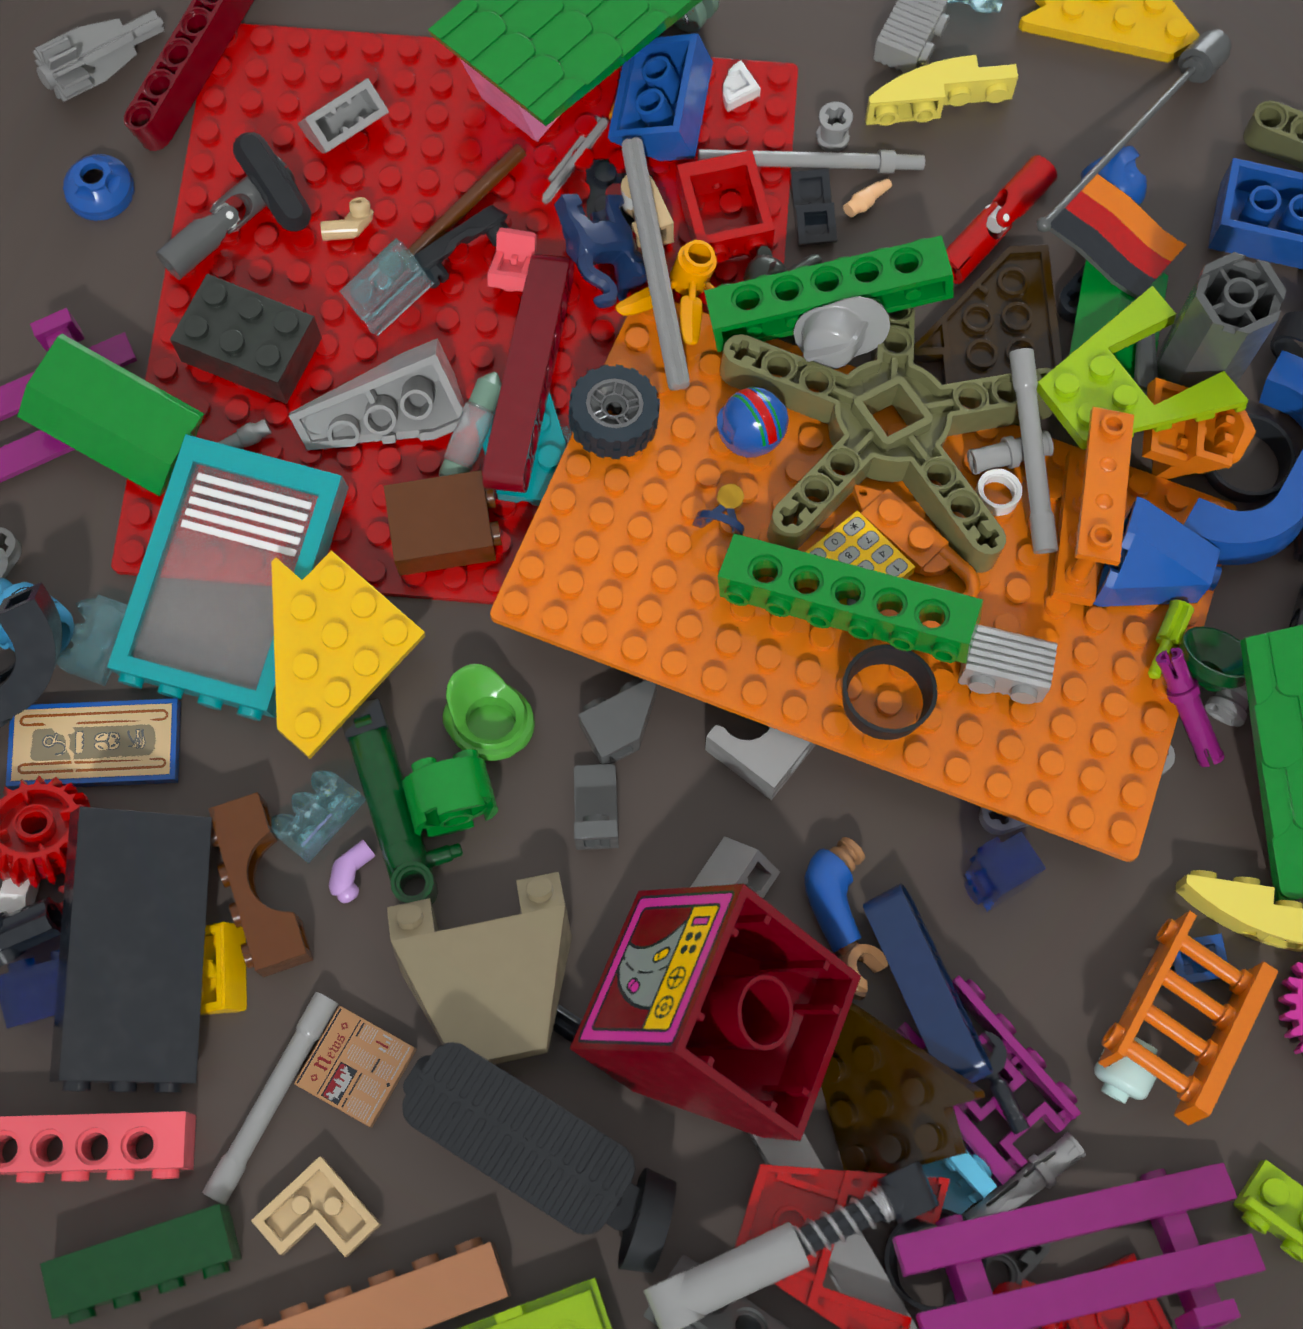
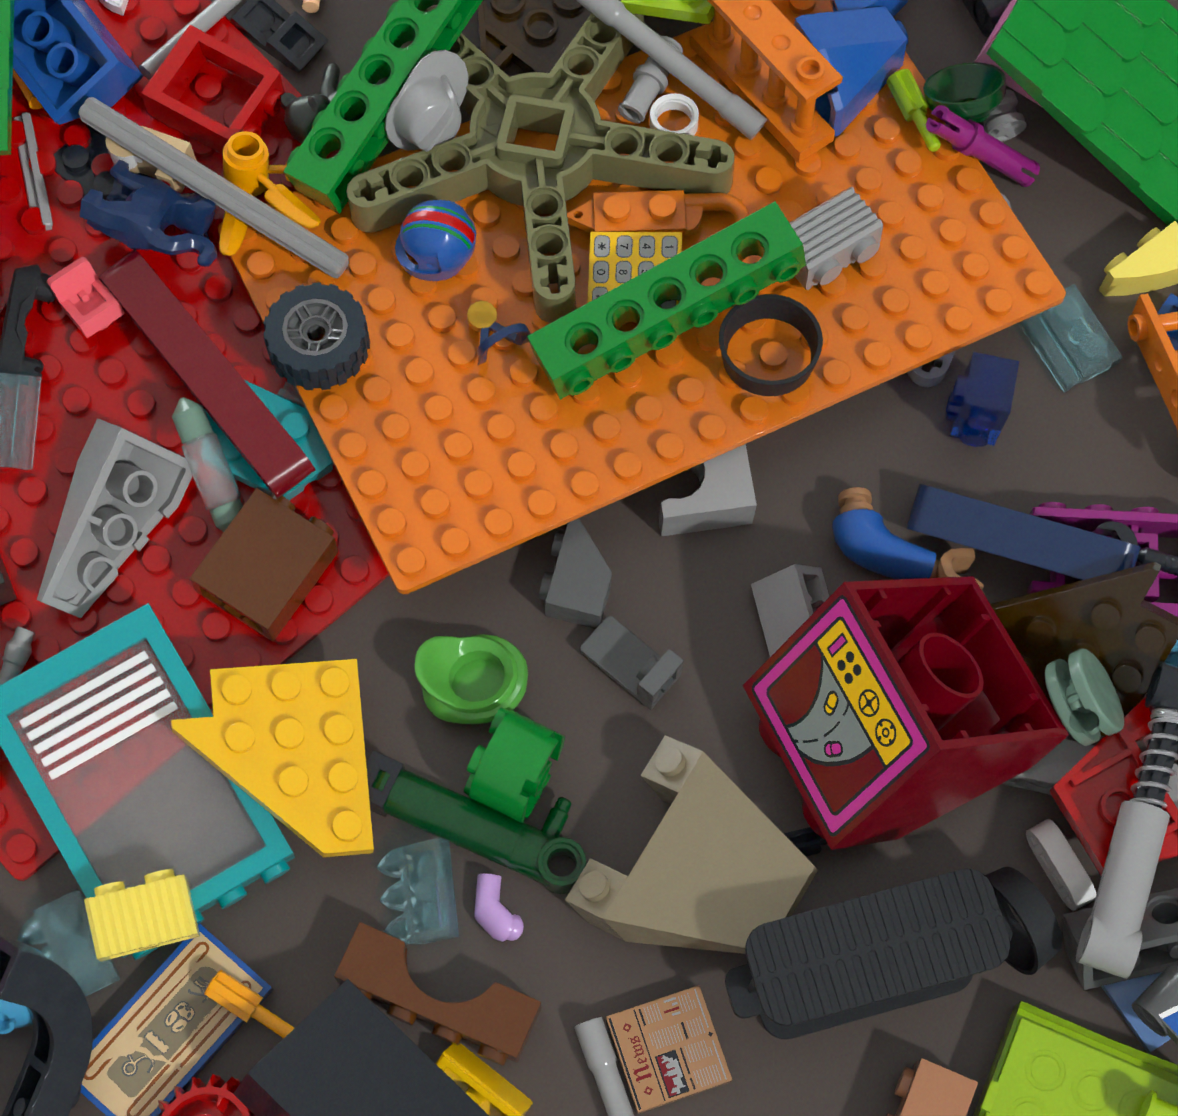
camera: 50 degrees left, 0 degrees up
none -> light yellow brick [84,869,200,962]
none -> light orange axle [204,969,294,1039]
none -> clear light blue plate [1018,284,1123,393]
none -> white beam [1026,819,1096,911]
none -> sand green head [1045,649,1124,746]

